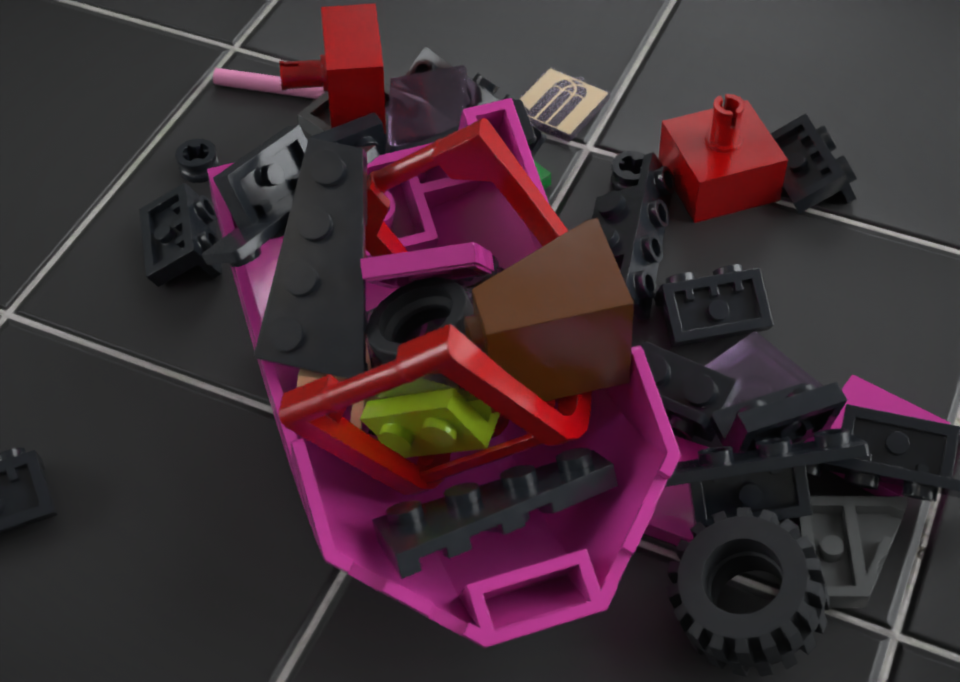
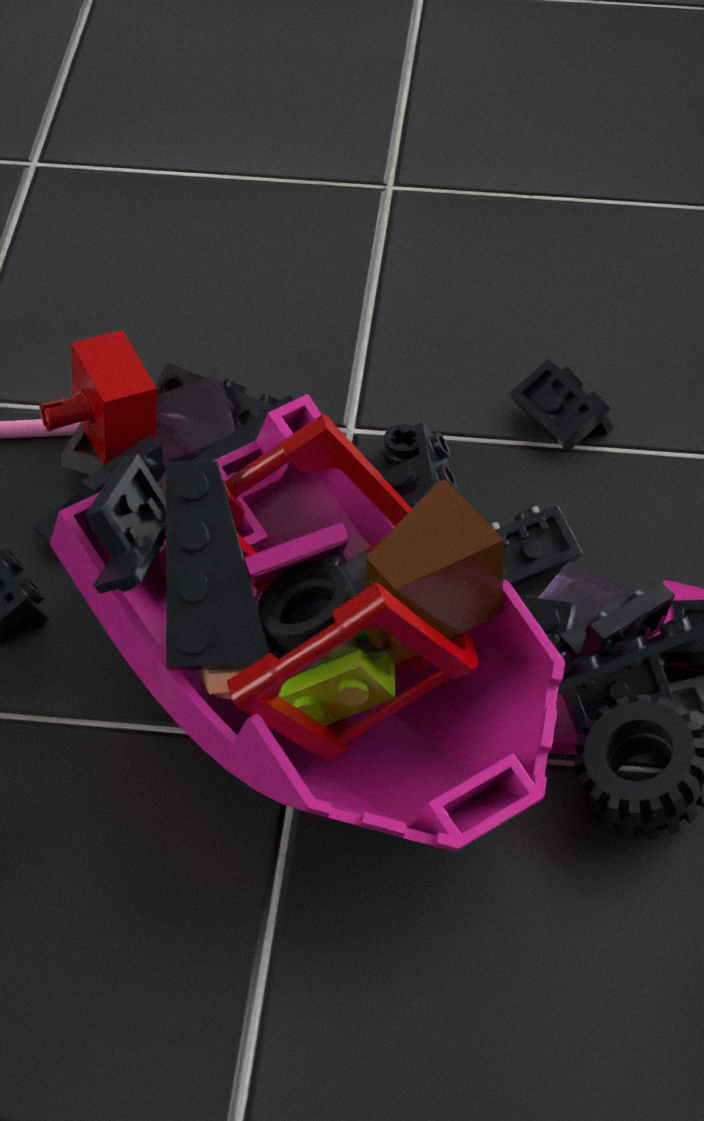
camera: 20 degrees left, 5 degrees down
black wing [372,448,618,579] -> none
piece [519,67,610,143] -> none
red brick [659,94,788,223] -> none

